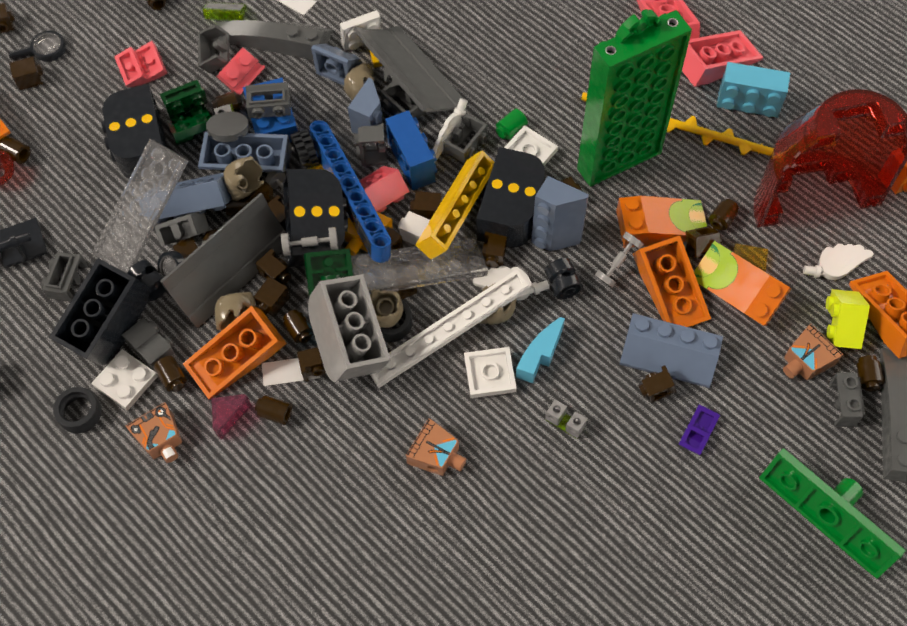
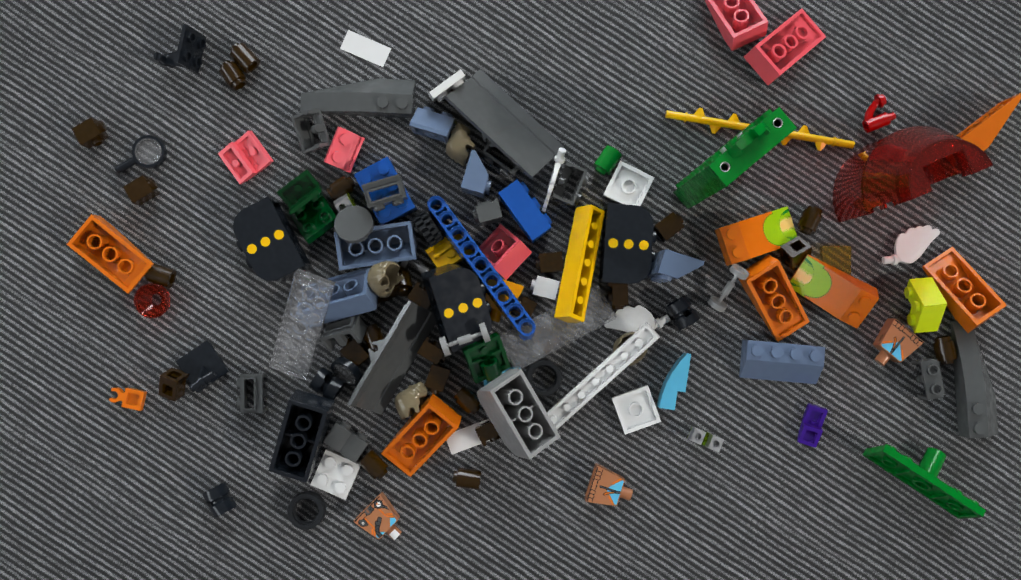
camera: 15 degrees left, 25 degrees up
clear neon green slope [203,2,246,21] -> none
clear pink slope [211,394,252,440] -> none
dark tan hair [370,289,403,328] -> none
dark brown brick [638,365,677,403] -> none
medium azure brick [717,62,790,118] -> none

